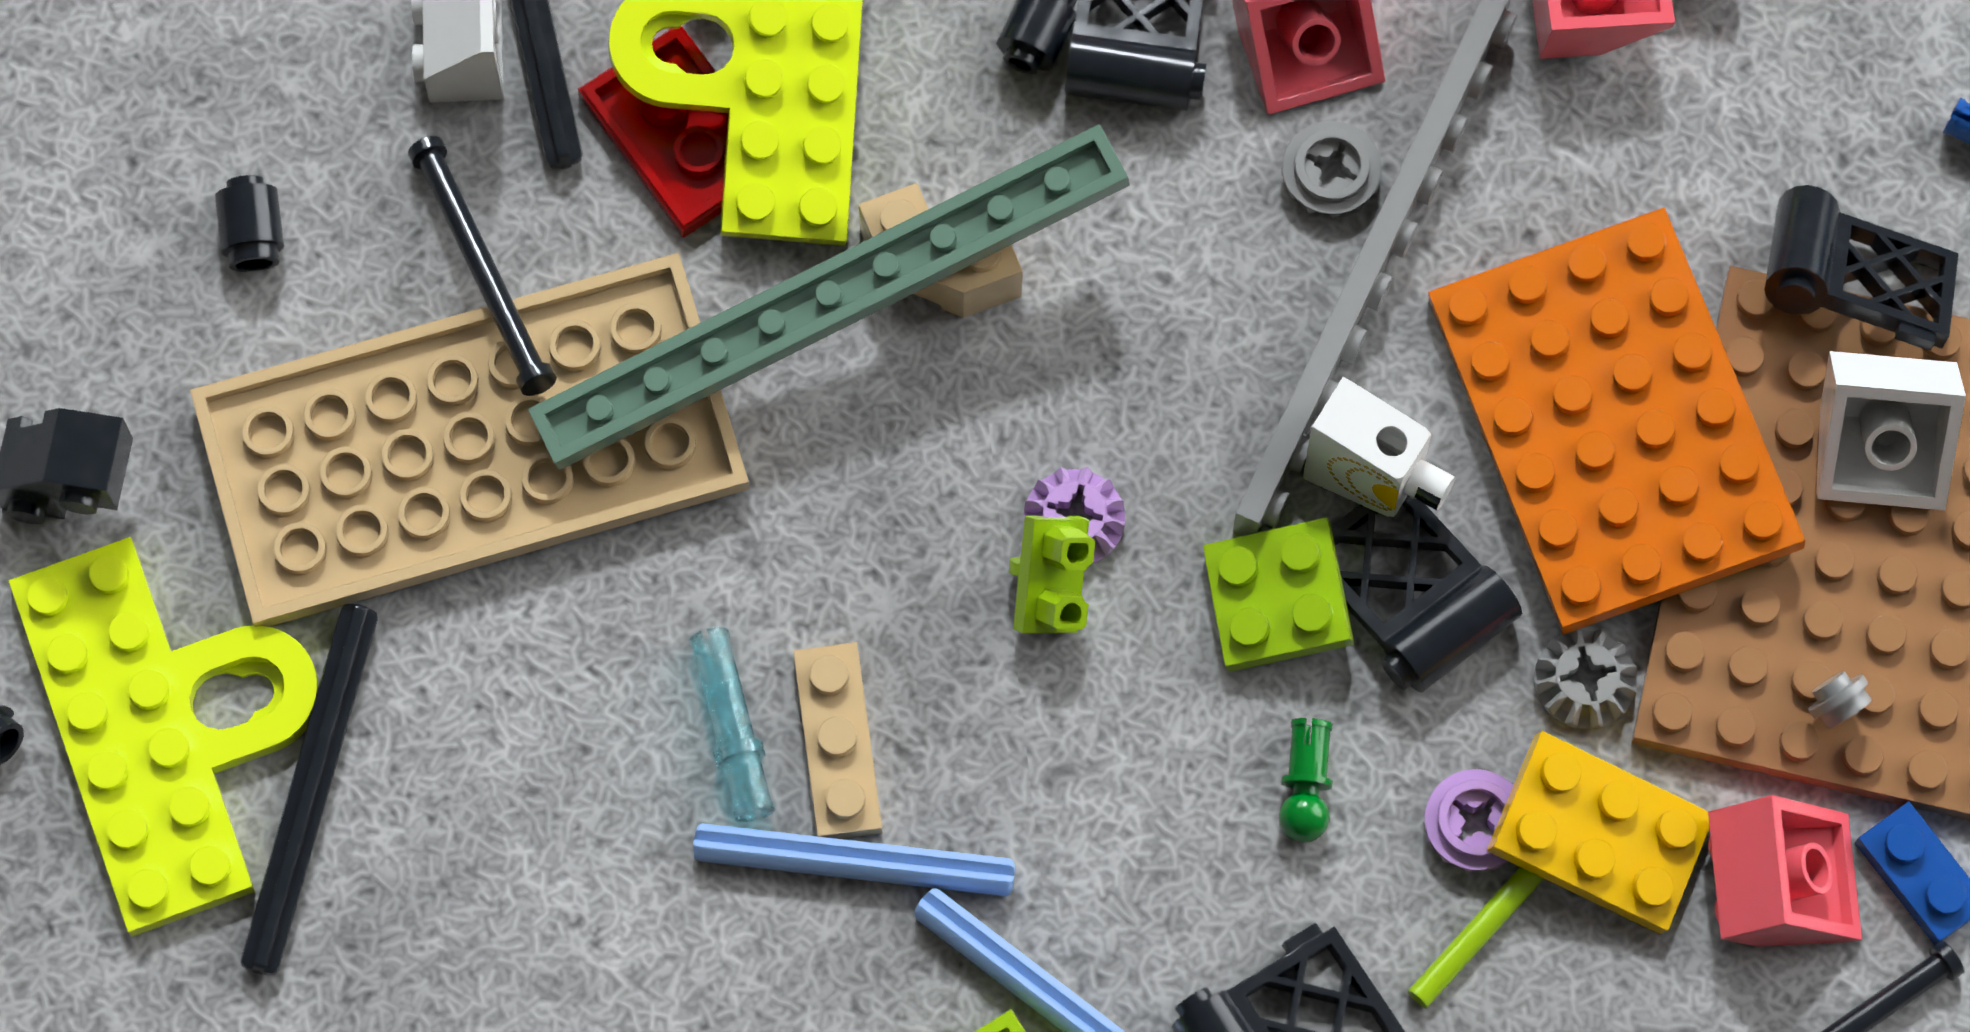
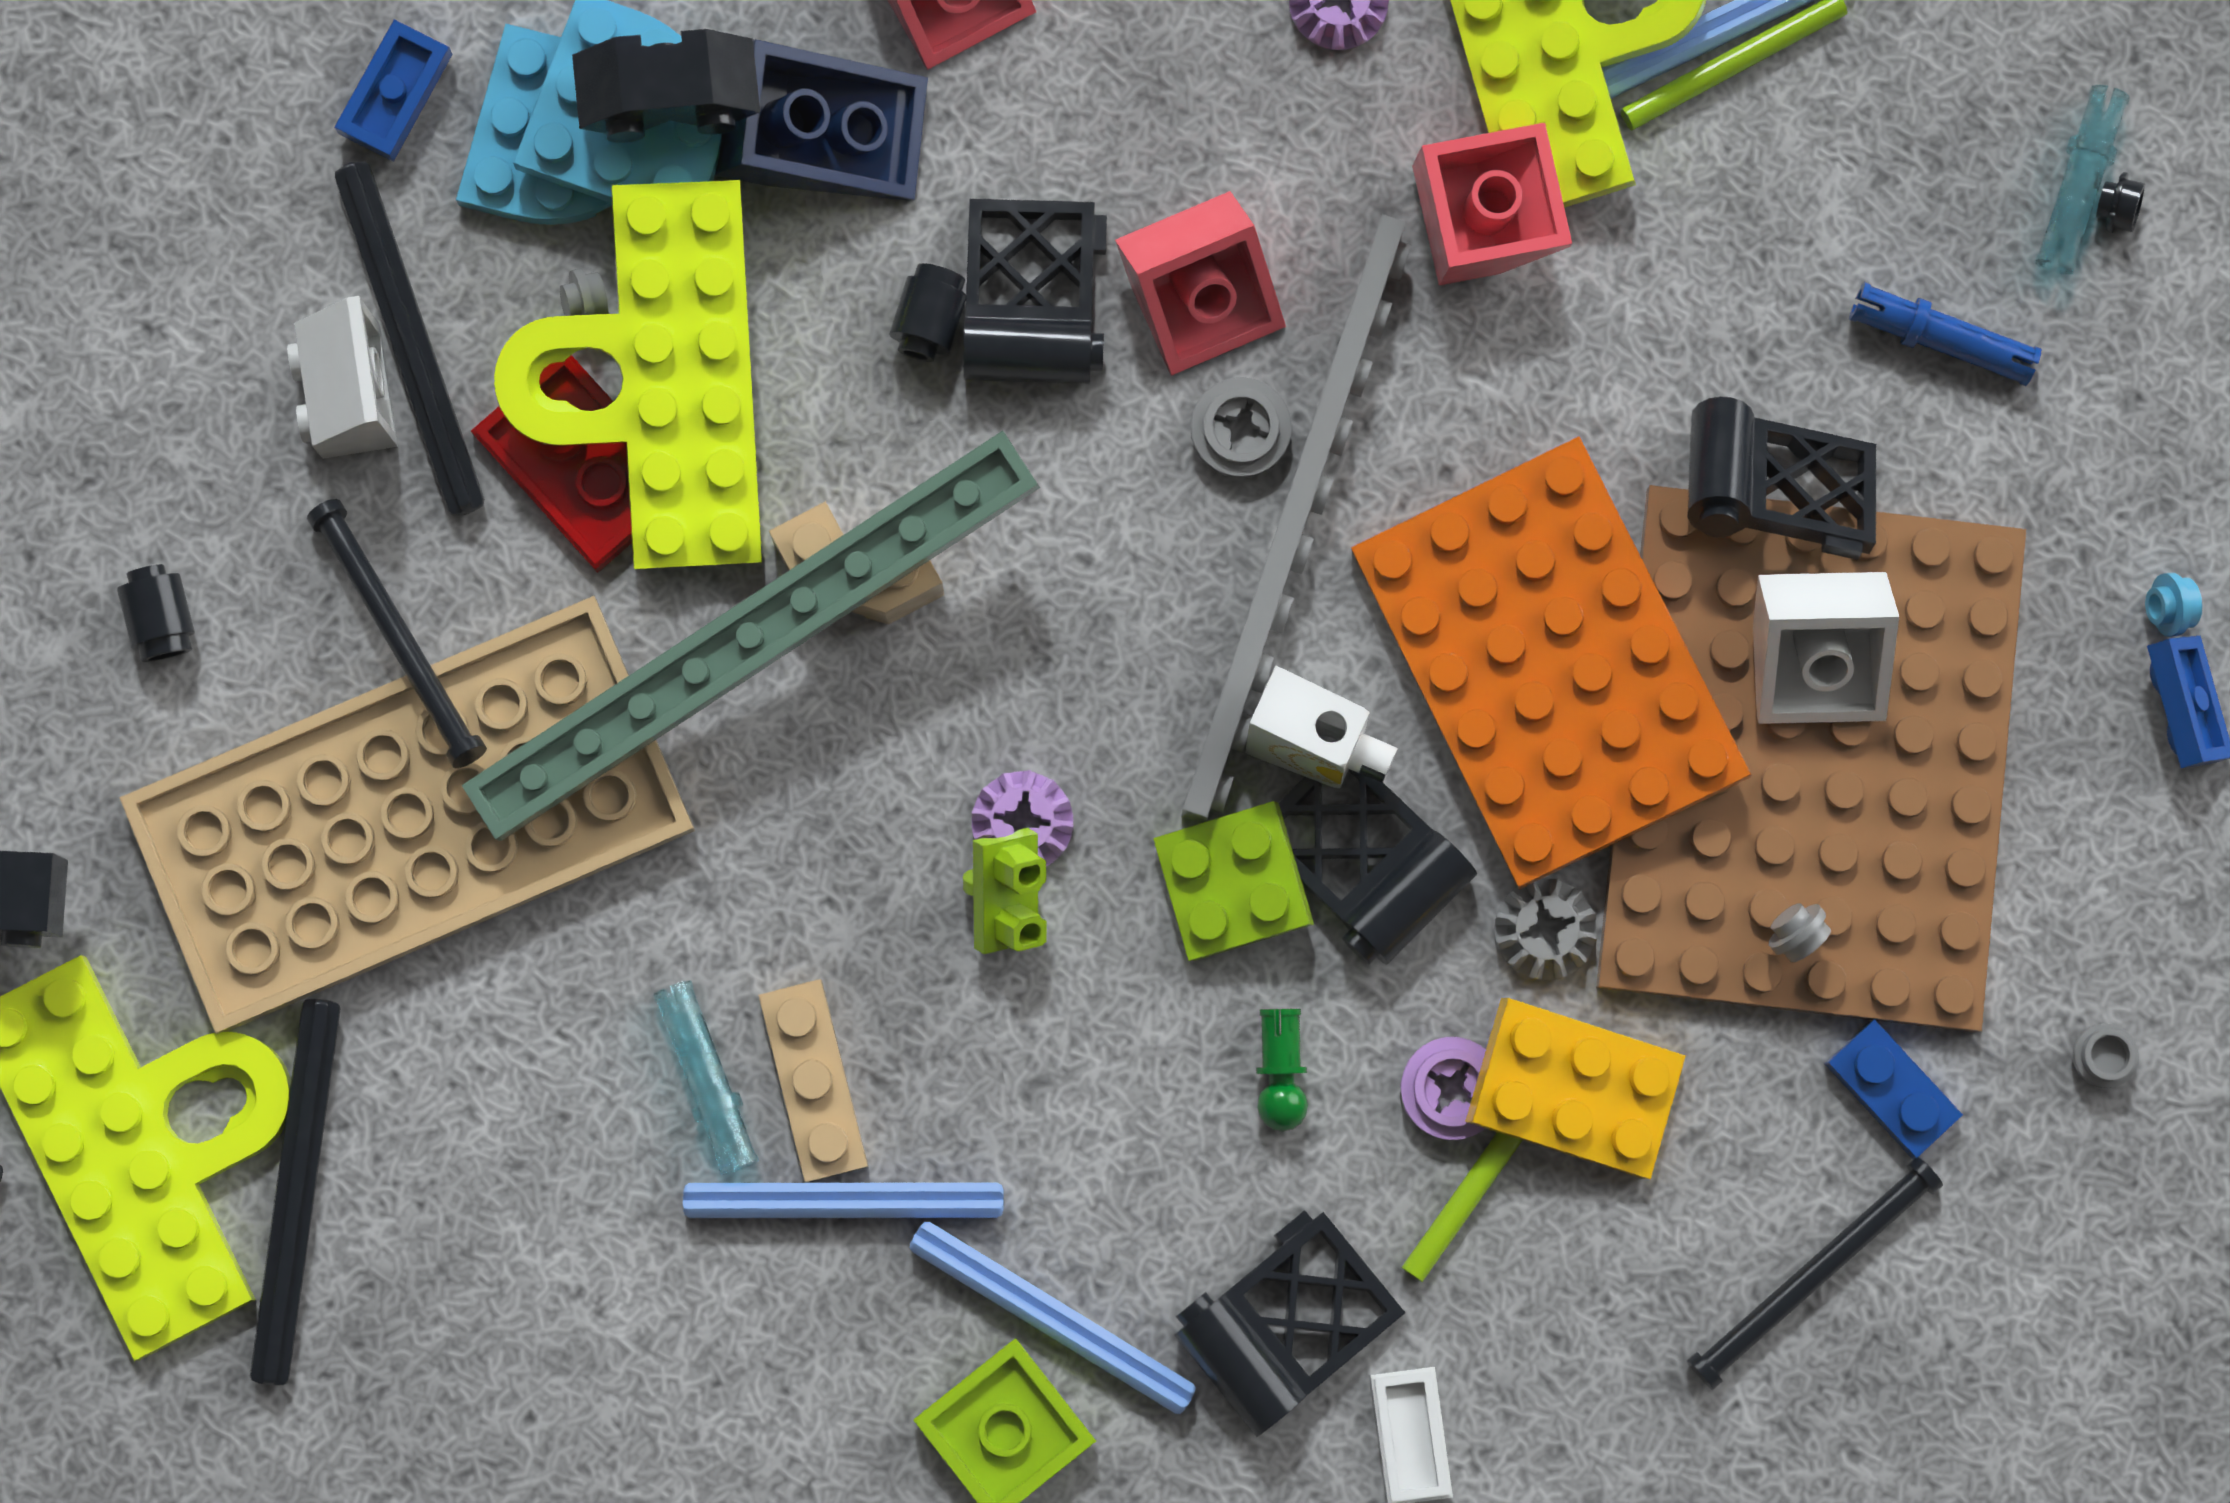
camera: 10 degrees left, 10 degrees up
coral slope [1708,795,1862,947] -> none

